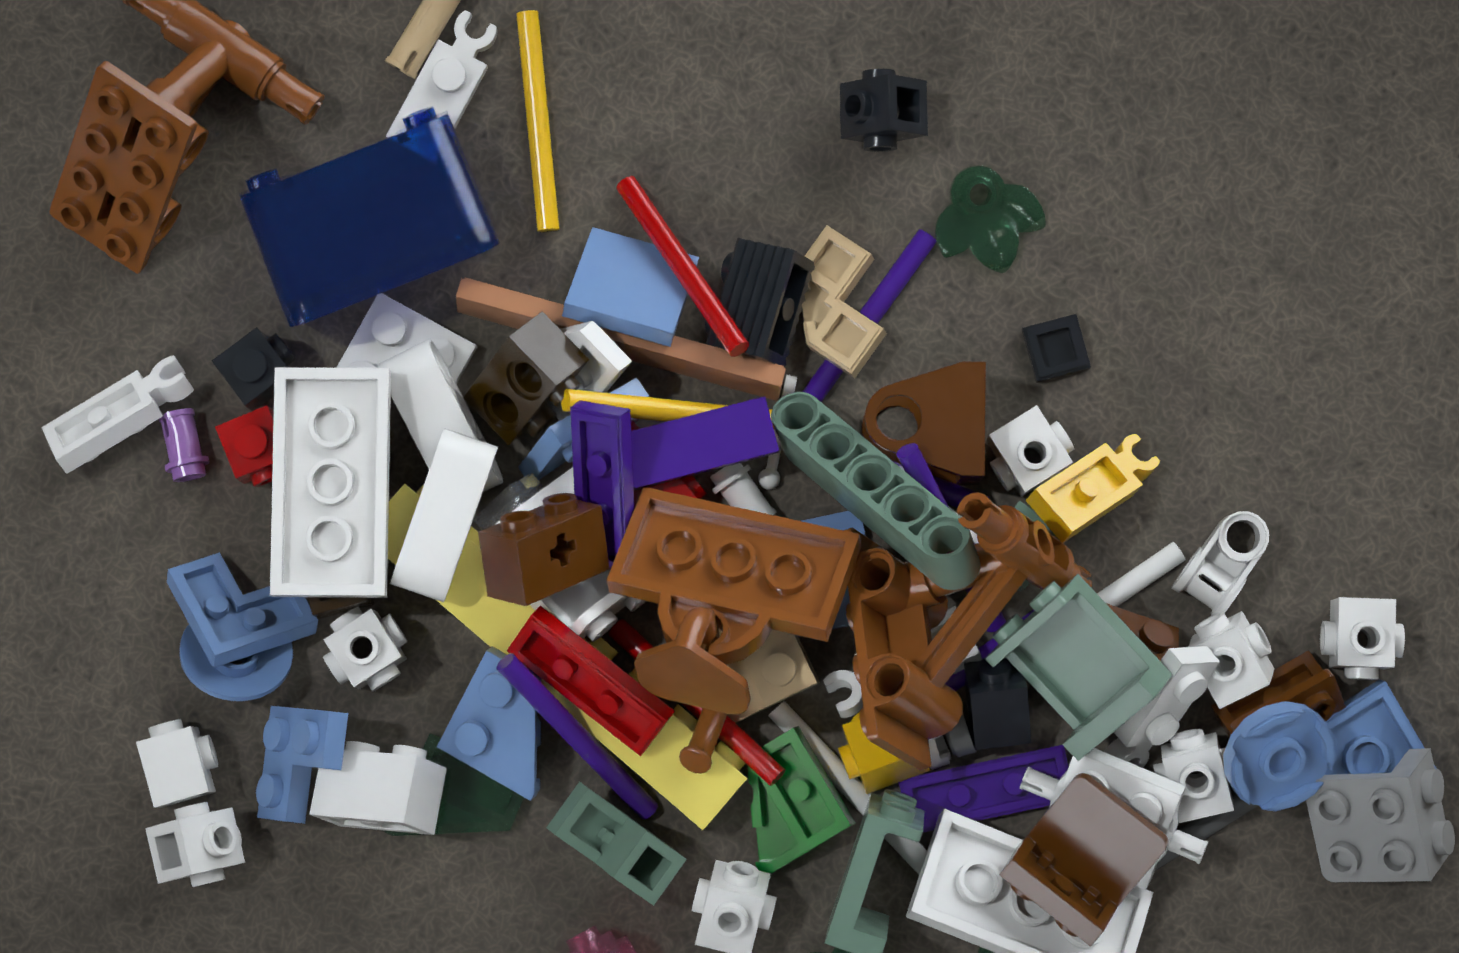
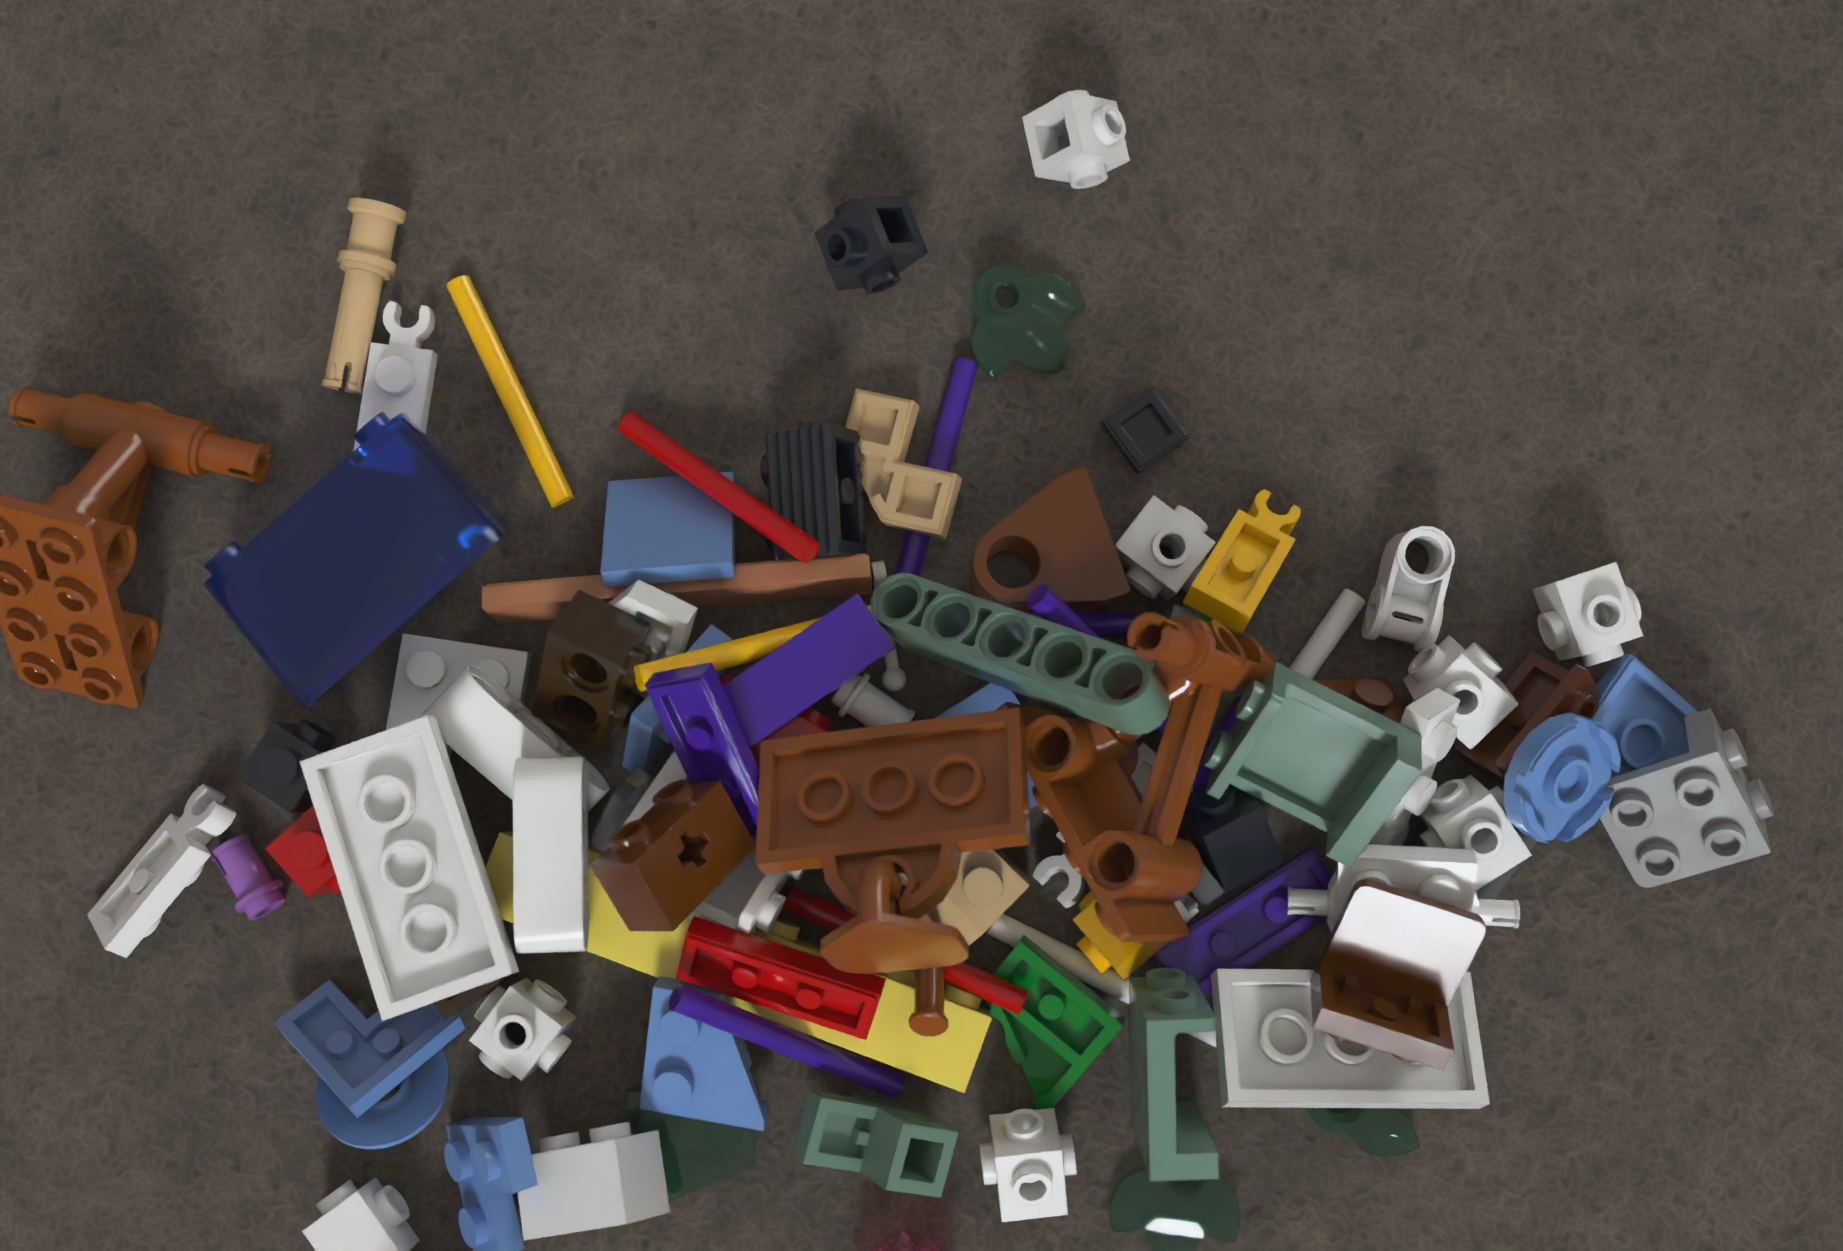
camera: 25 degrees left, 0 degrees up
none -> white brick [1022,90,1130,189]

